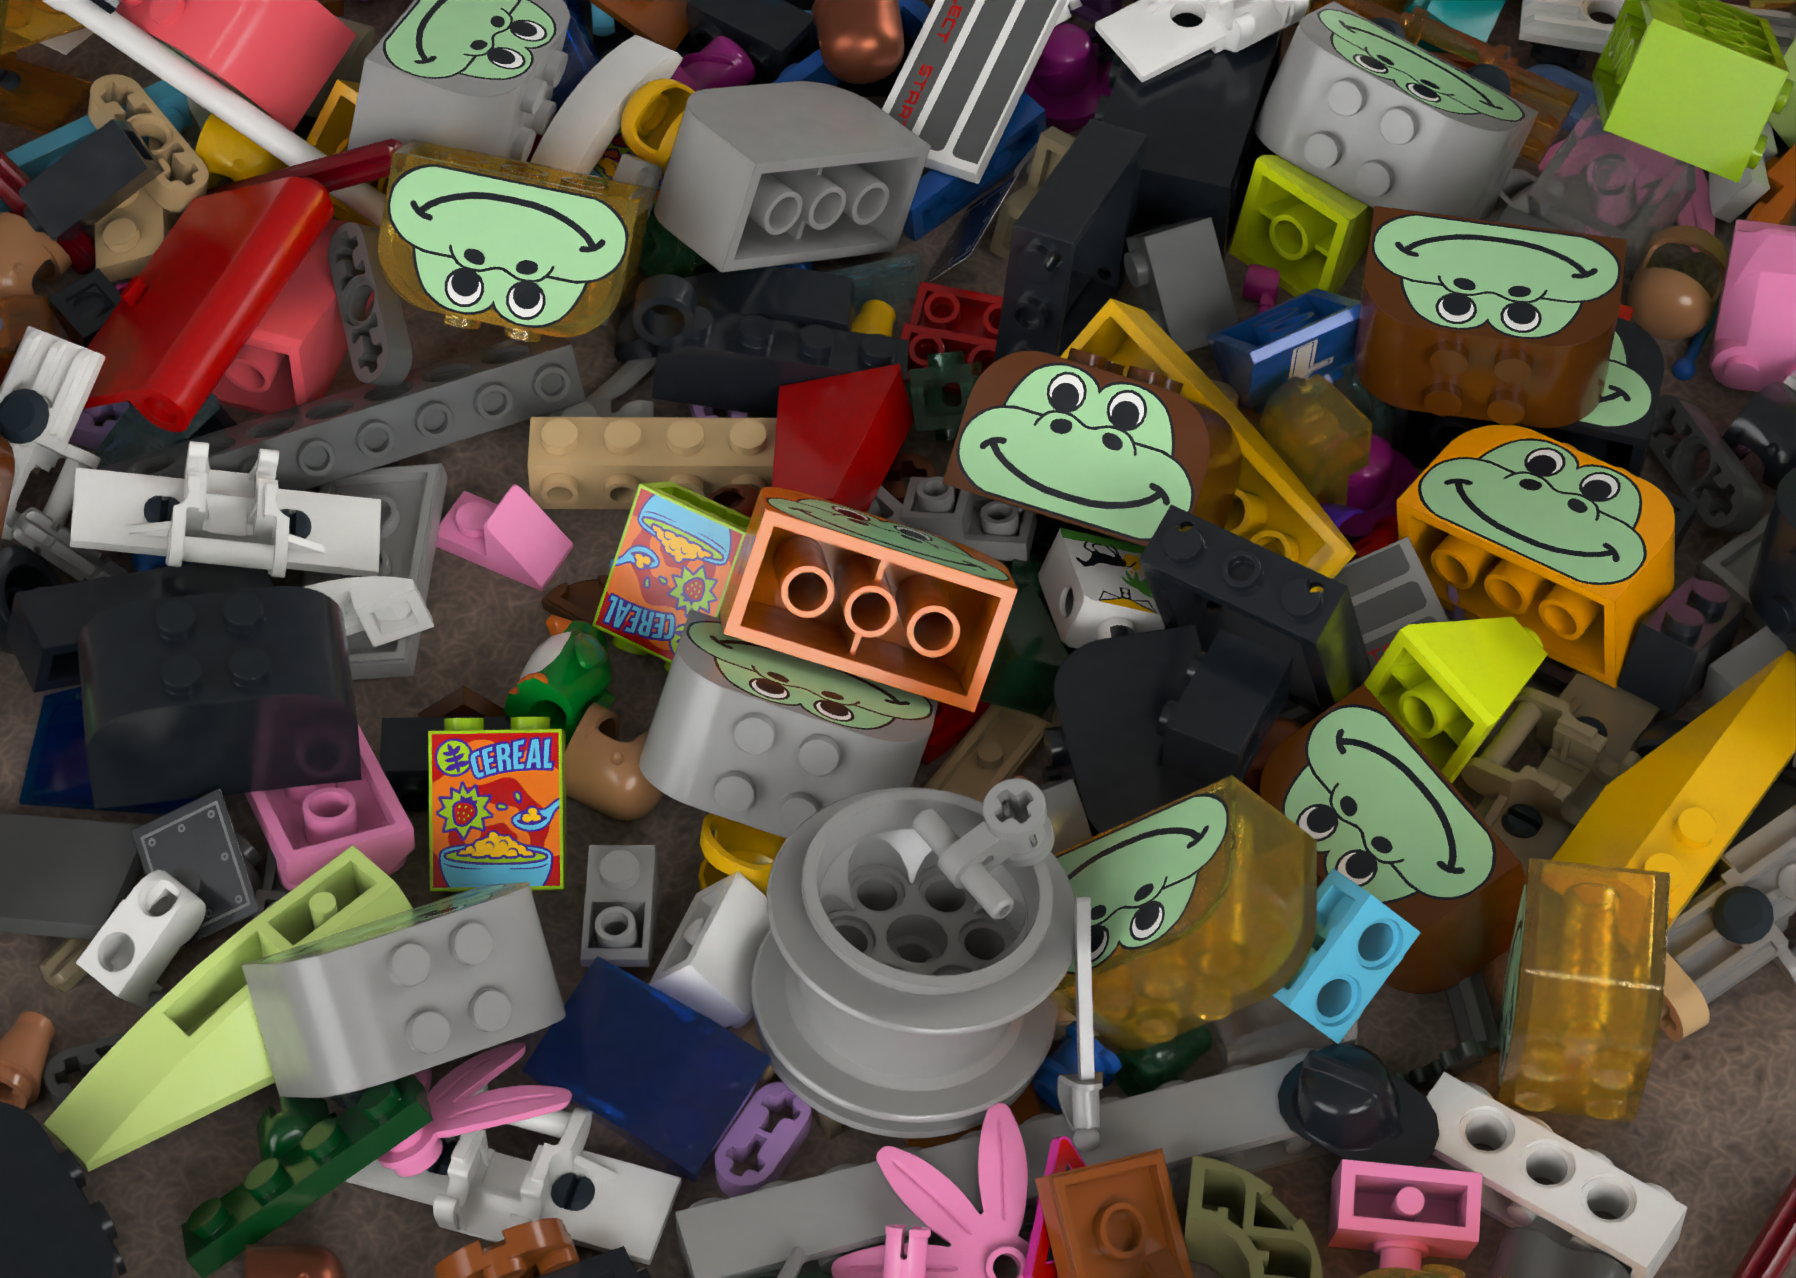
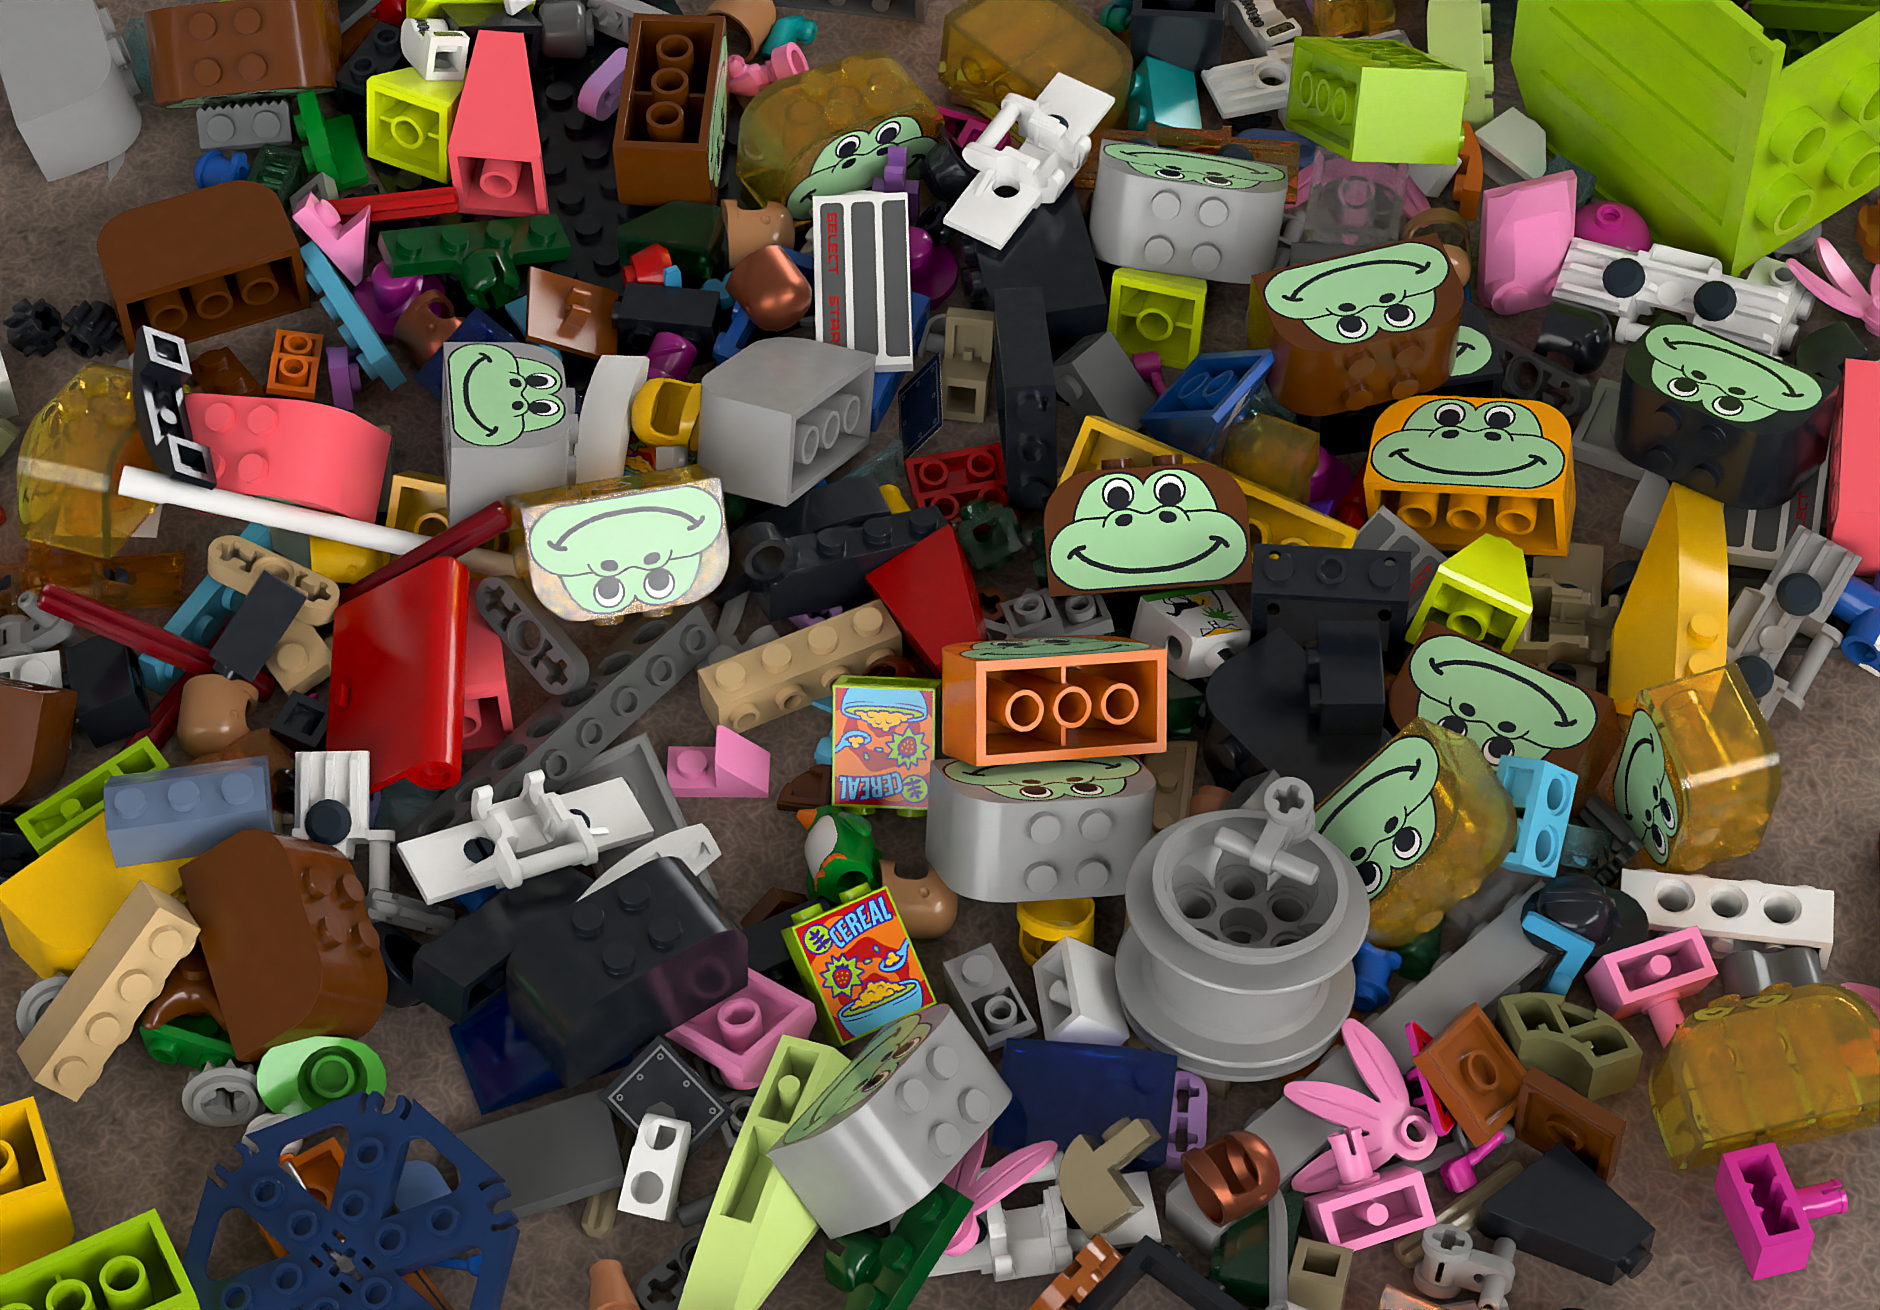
camera: 25 degrees left, 0 degrees up
light grey sword [1057,896,1103,1152] -> none
black brick [1617,576,1748,715] -> none
none -> dark tan brick [1059,1117,1162,1240]
none -> copper helmet [1181,1130,1281,1228]
none -> dark azure piece [1522,911,1595,996]
none -> clear light blue slope [1559,823,1614,871]

